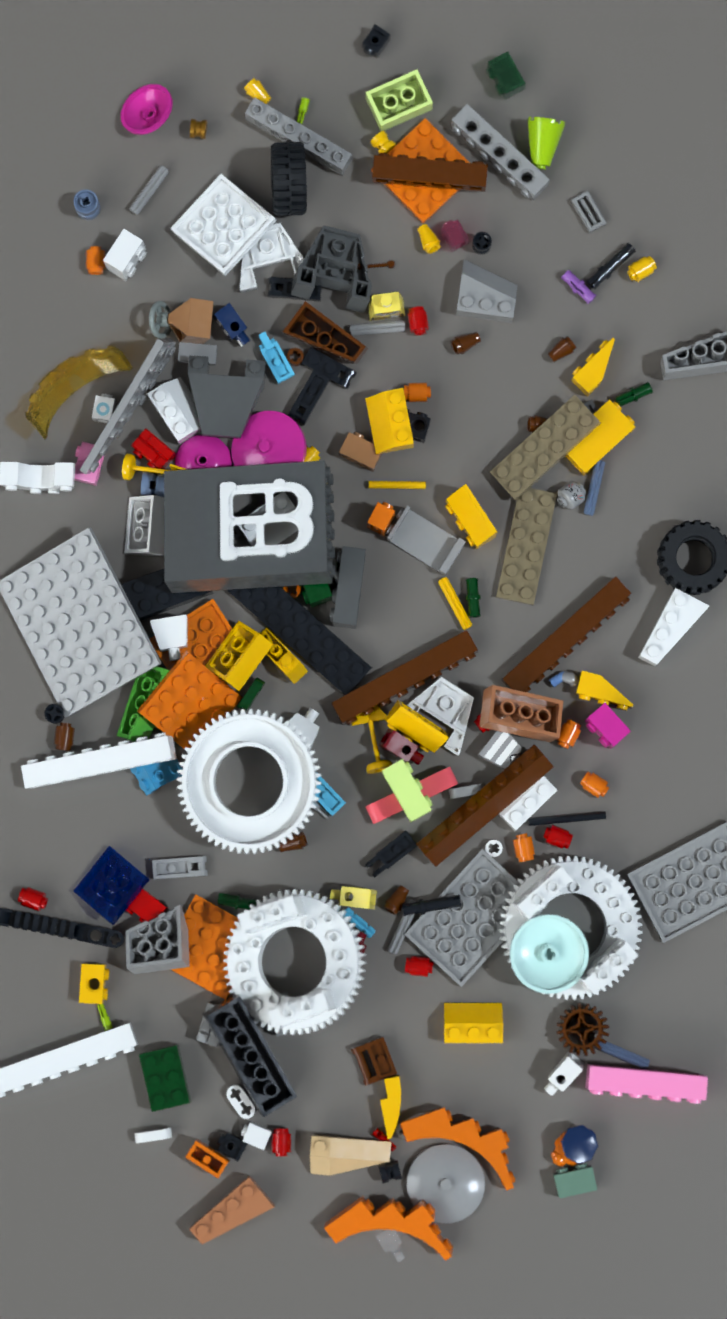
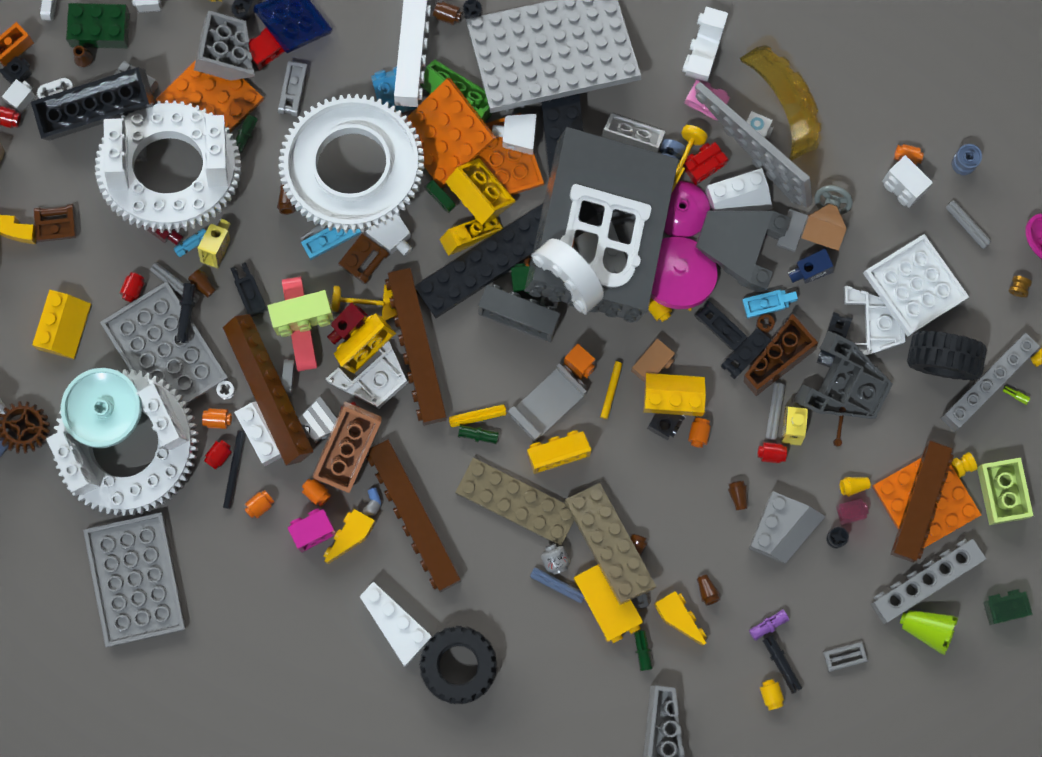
camera: 100 degrees right, 5 degrees down
none -> reddish brown cone [73,45,93,67]
none -> reddish brown plate [338,234,389,285]
none -> white brick [531,239,604,315]

